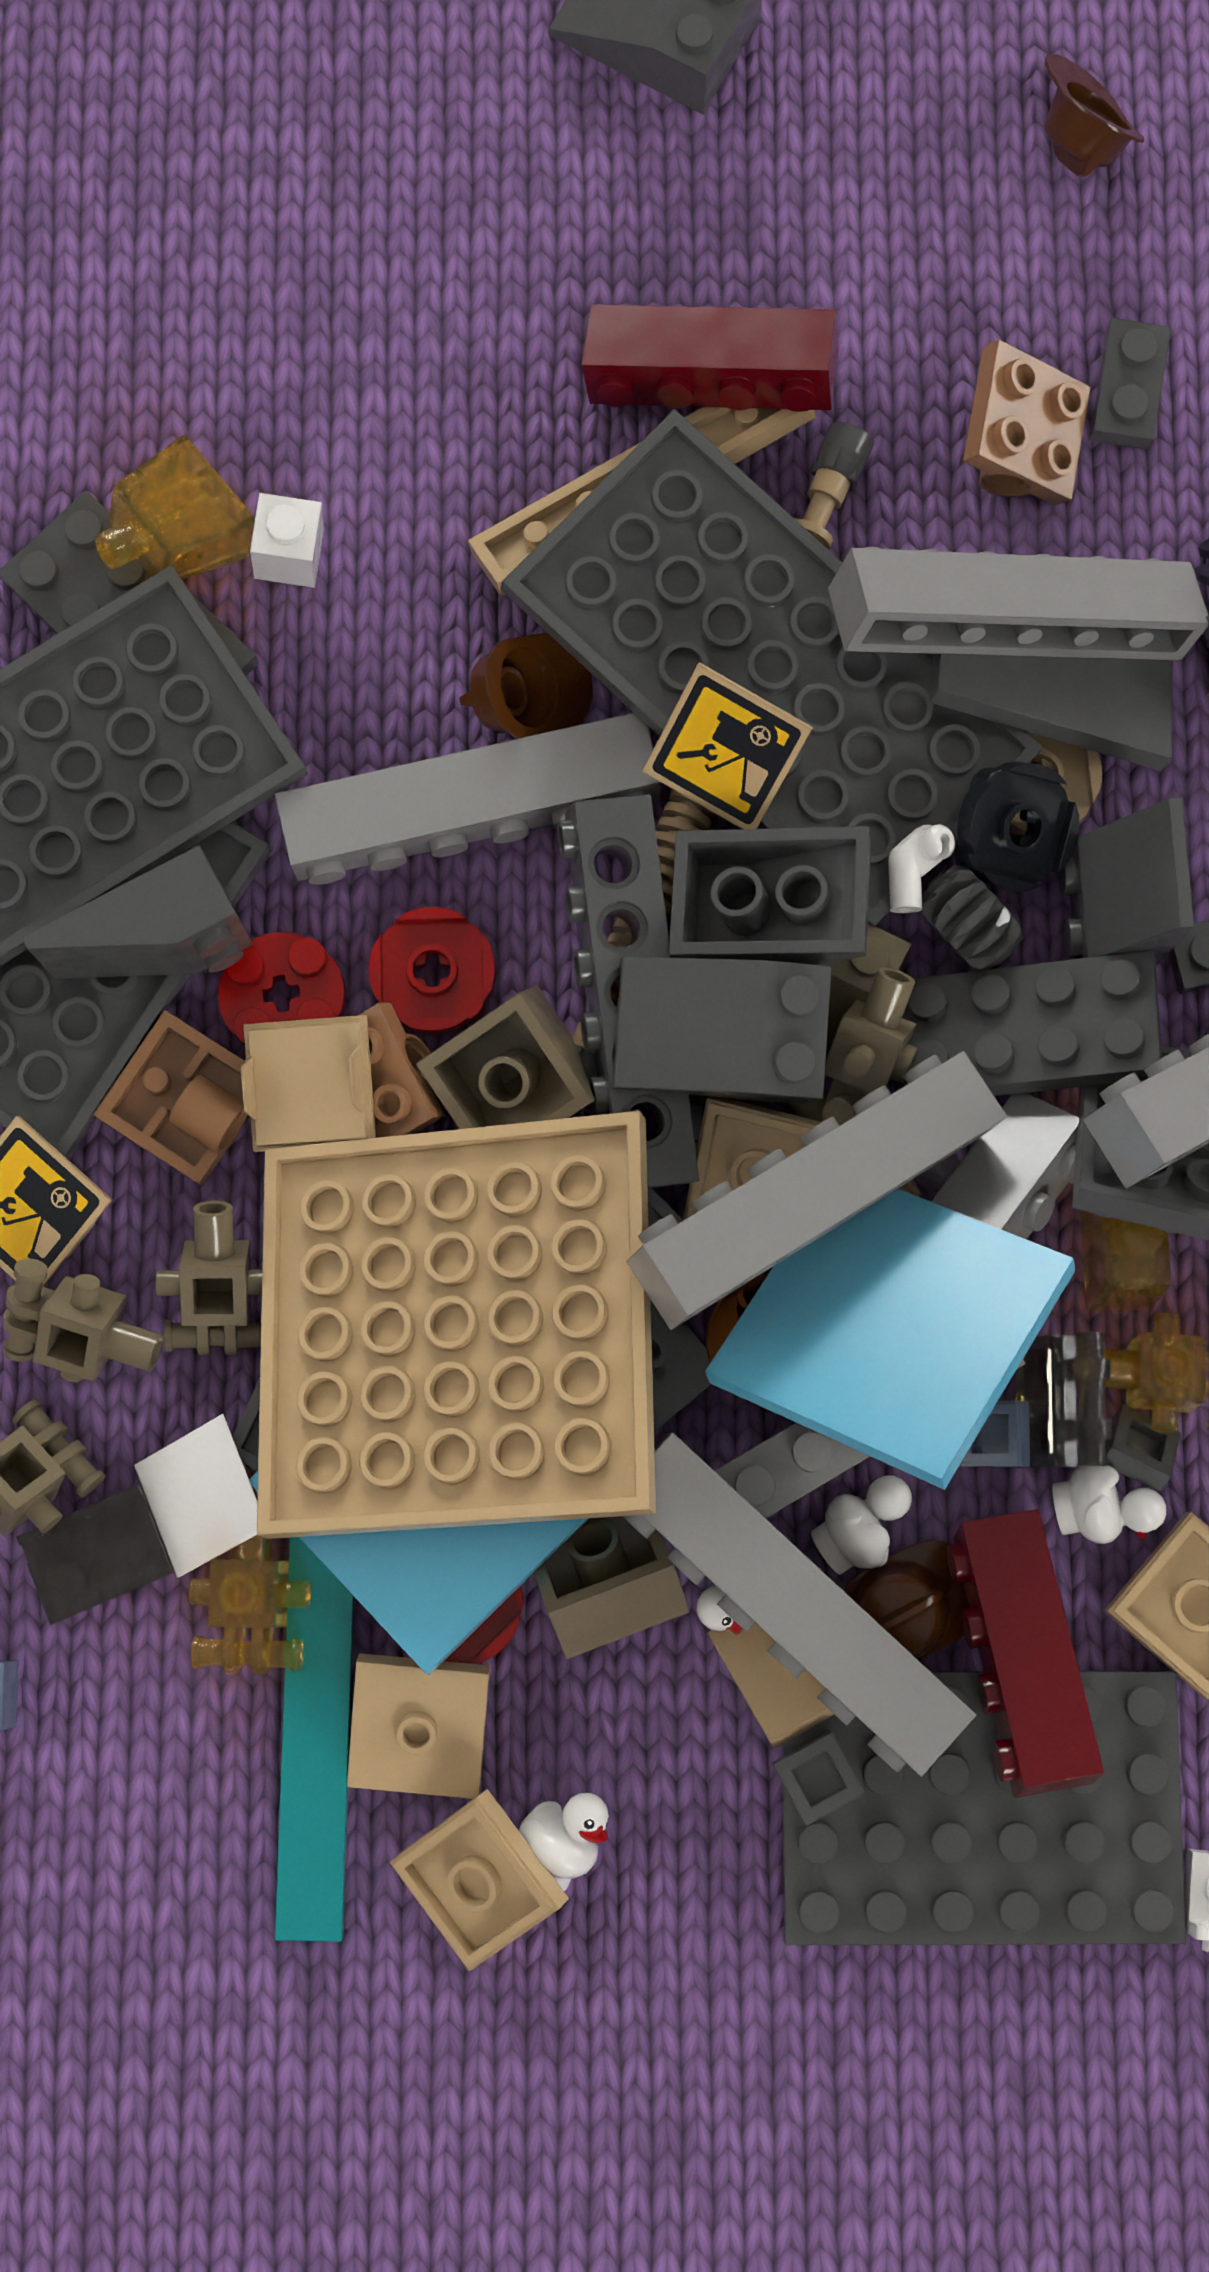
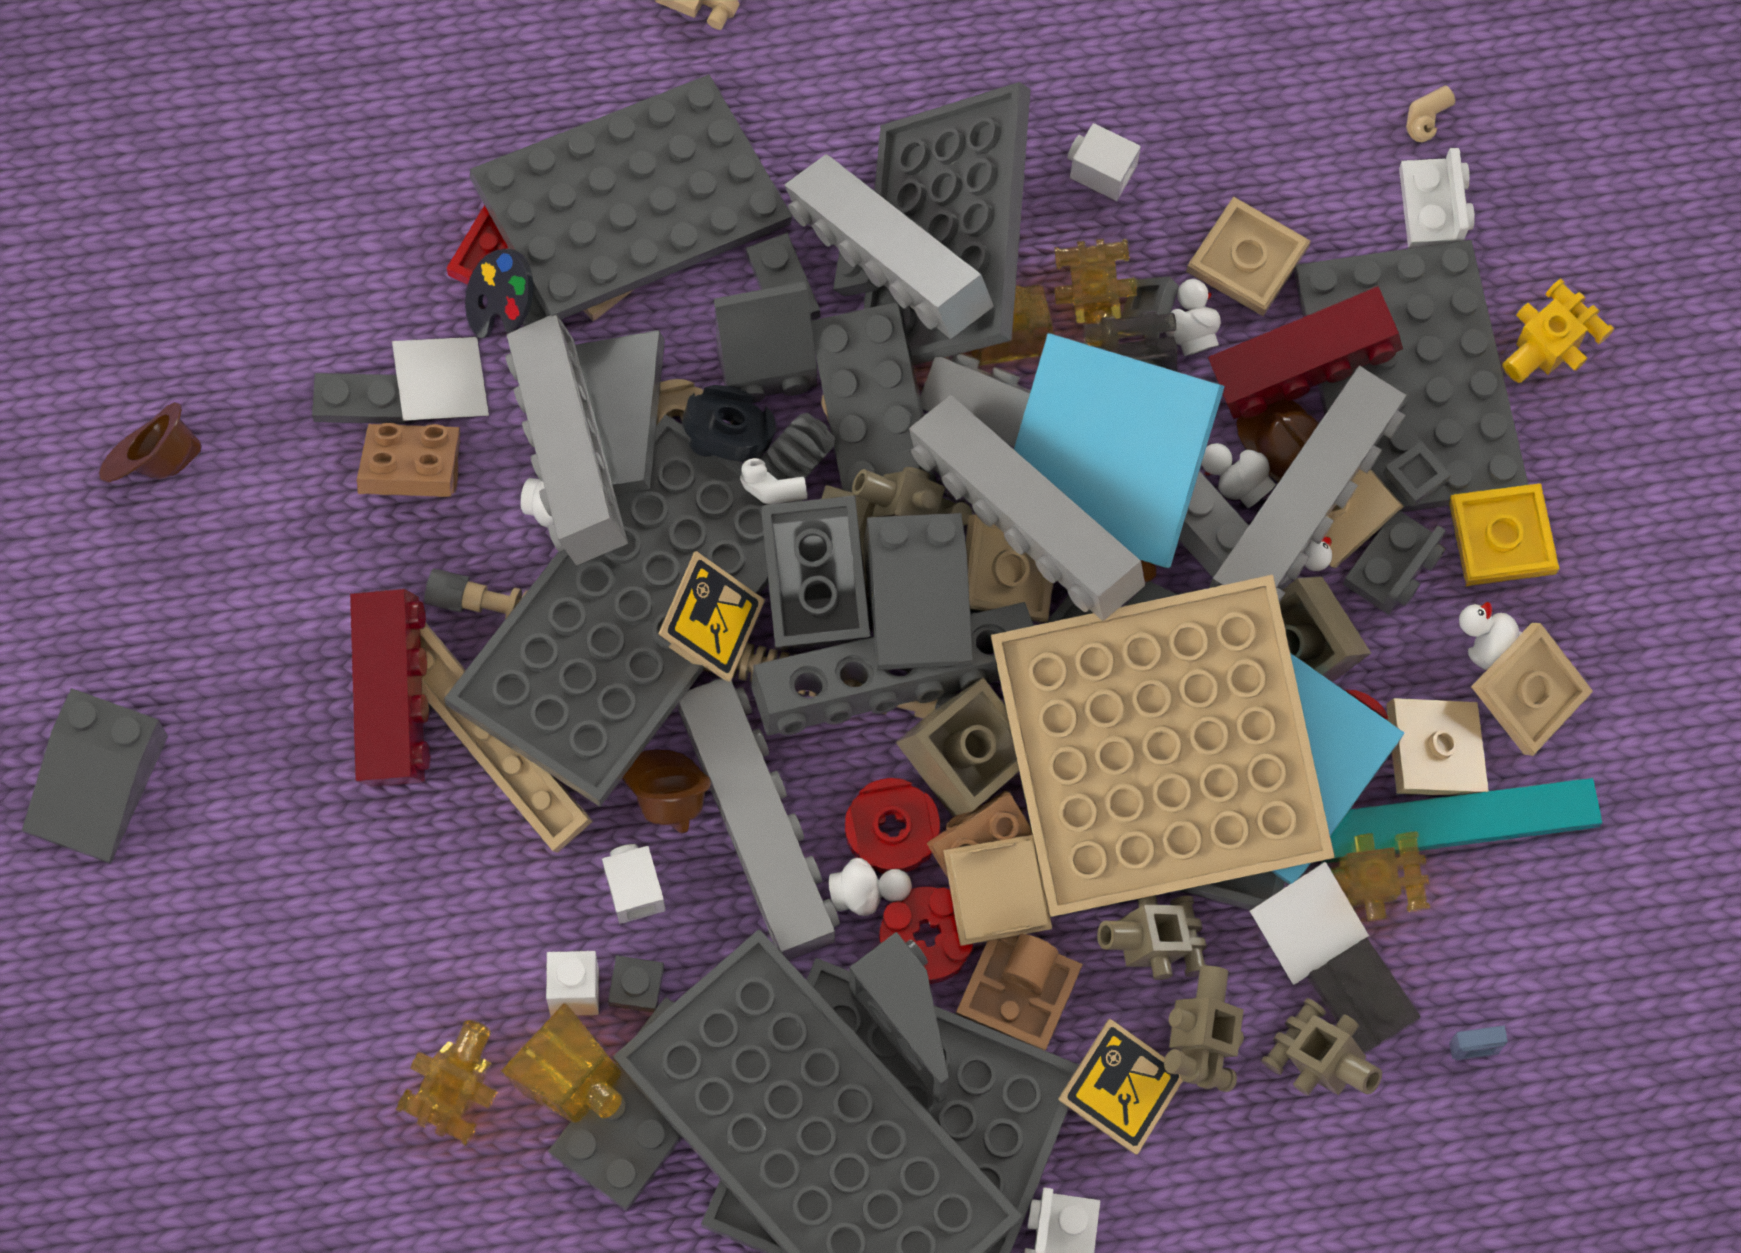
camera: 100 degrees left, 10 degrees down
none -> white sticker [392,337,489,421]
none -> clear yellow piece [396,1020,497,1146]
none -> white brick [602,844,665,924]
none -> dark grey plate [608,955,664,1013]
none -> white animal [829,858,912,916]
none -> dark grey bracket [1343,510,1446,615]
none -> yellow plate [1449,483,1559,586]
none -> yellow piece [1502,278,1615,383]

